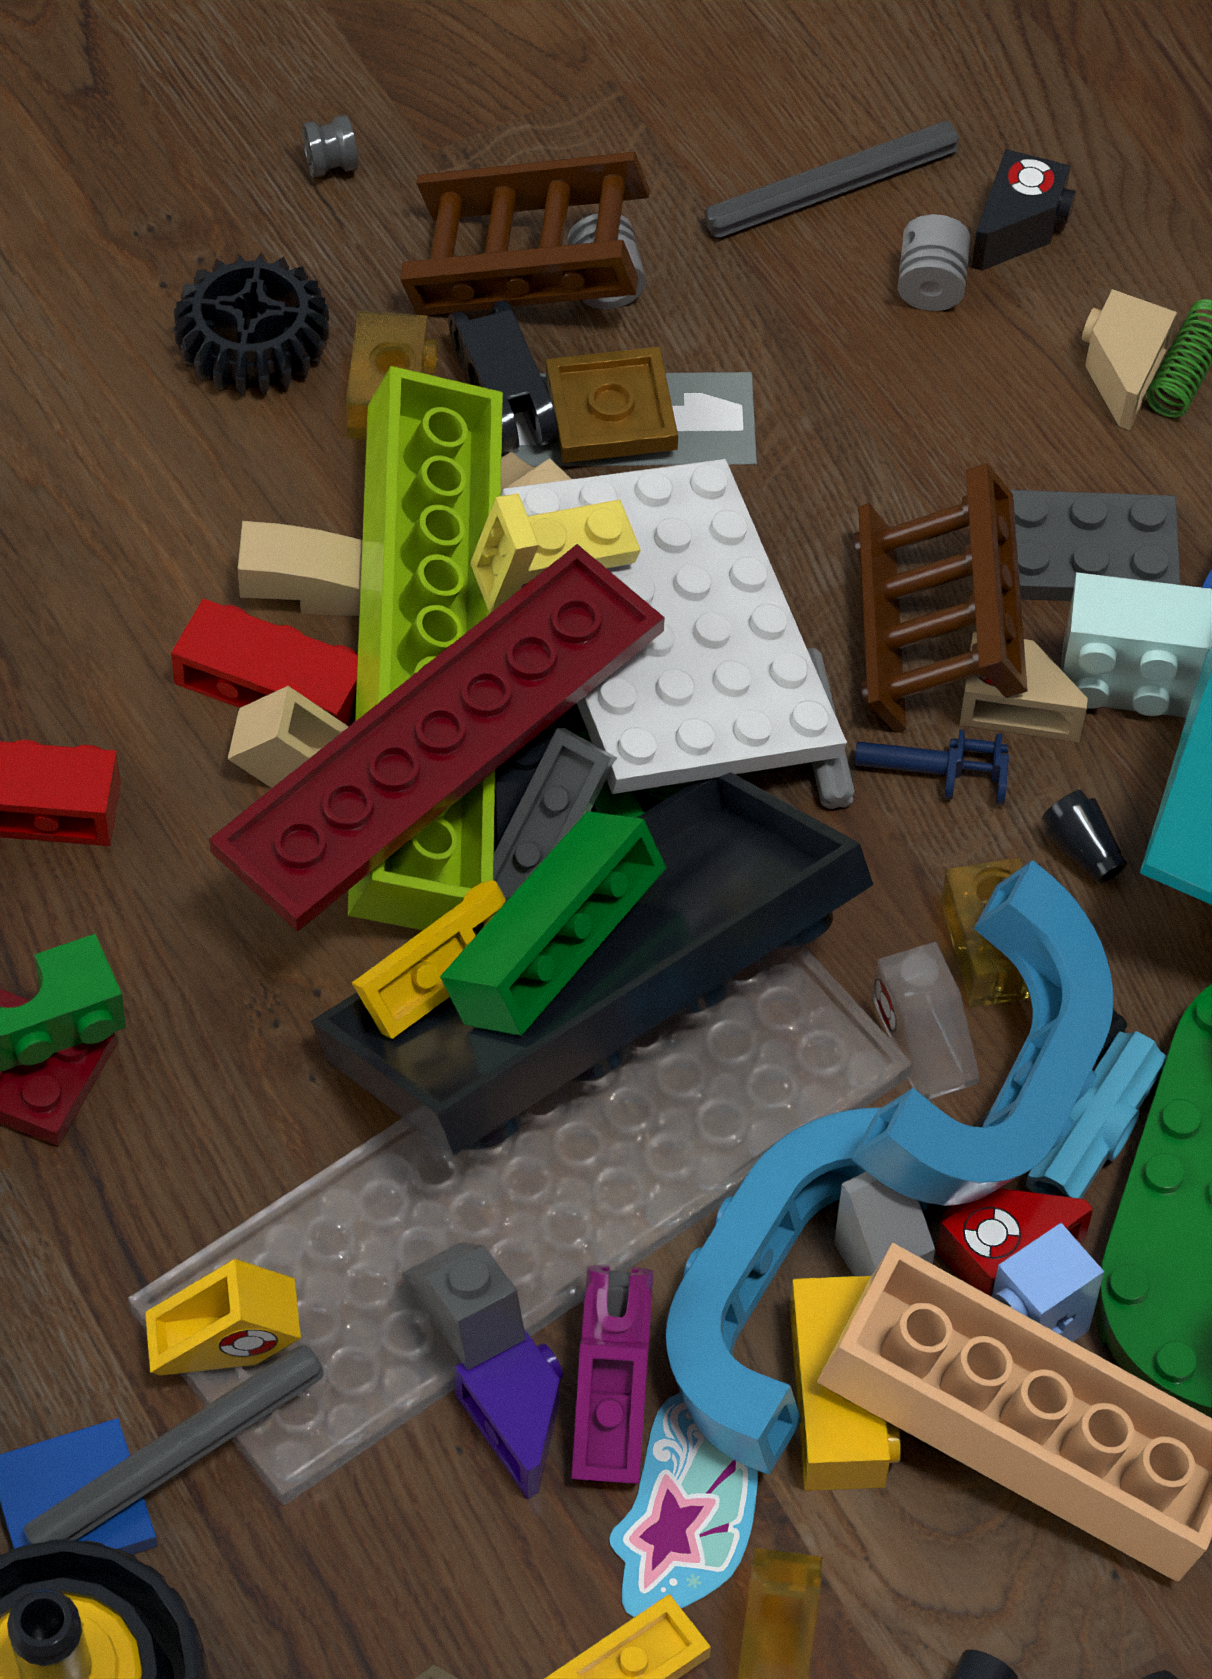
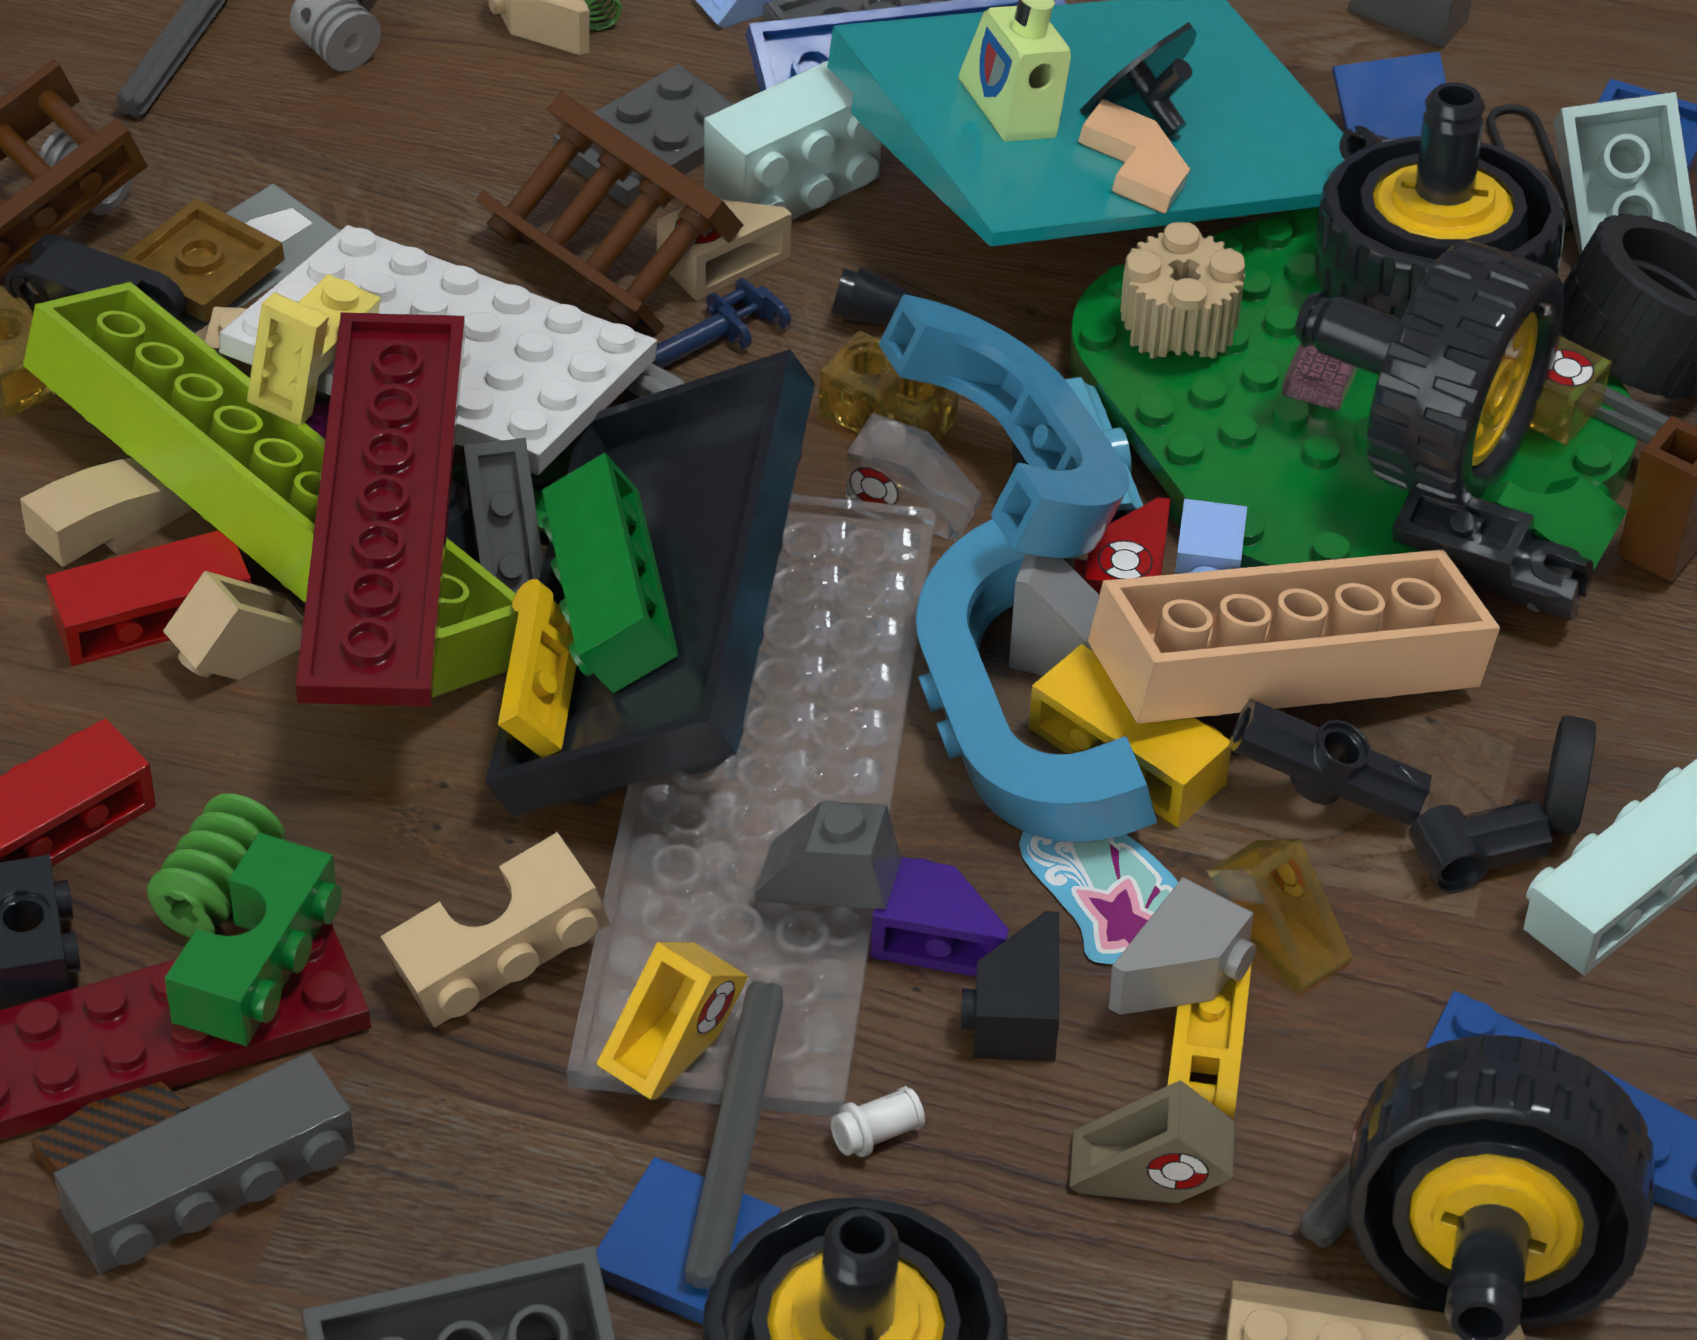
camera: 45 degrees left, 10 degrees down
magenta plate [571,1265,653,1484] -> none
none -> bright green piece [147,794,286,938]
none -> tan arch [381,832,610,1028]
none -> white pin [830,1086,925,1157]
none -> black slope [960,911,1060,1062]
none -> light grey slope [1108,877,1256,1015]
none -> black piece [1229,699,1432,826]

